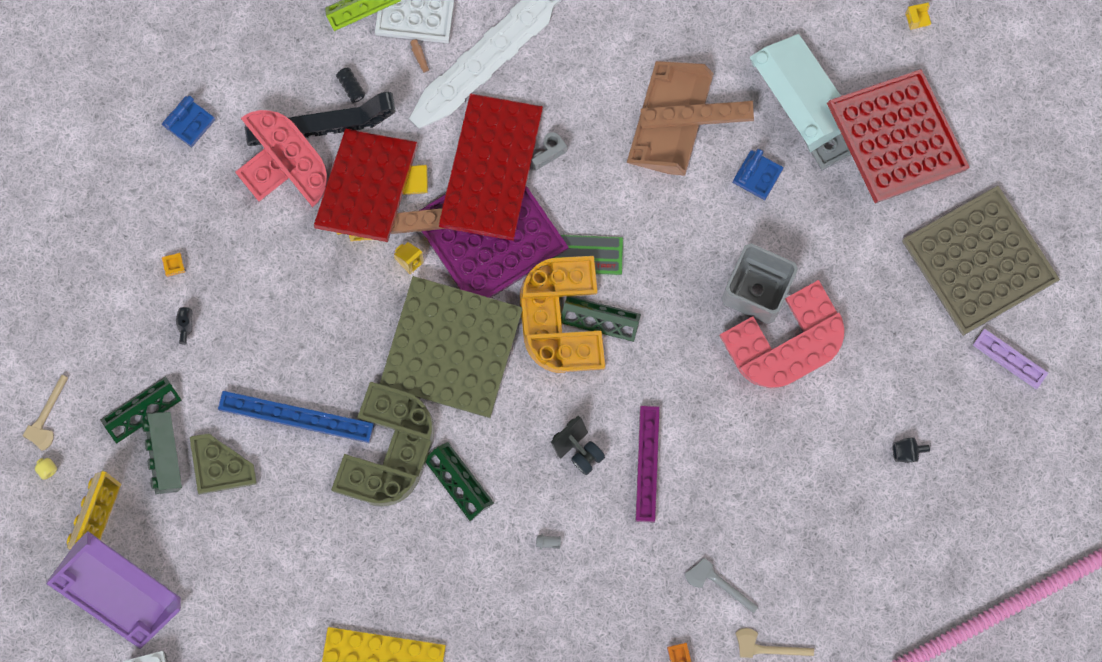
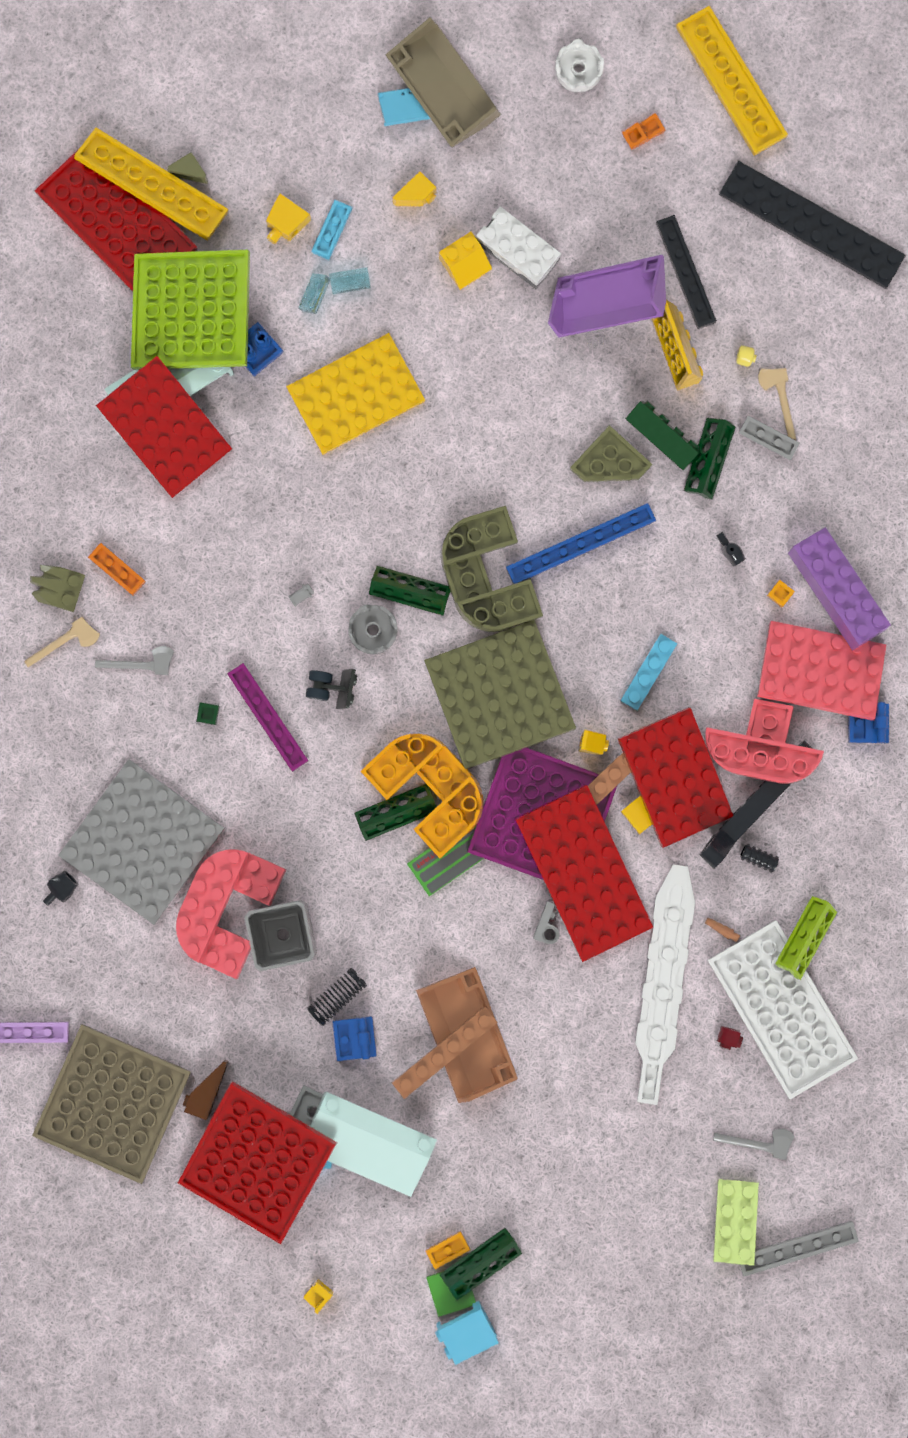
camera: 145 degrees right, 10 degrees up
none -> light grey plate [58,759,225,925]
none -> reddish brown slope [183,1060,229,1120]
none -> dark green plate [196,702,220,725]
none -> black piece [307,968,367,1026]
none -> light grey plate [348,605,397,654]
none -> medium azure plate [620,634,677,711]
none -> black plate [656,215,717,329]
none -> light grey plate [739,416,800,460]
none -> coral plate [757,621,887,721]
none -> medium lavender brick [788,527,891,651]

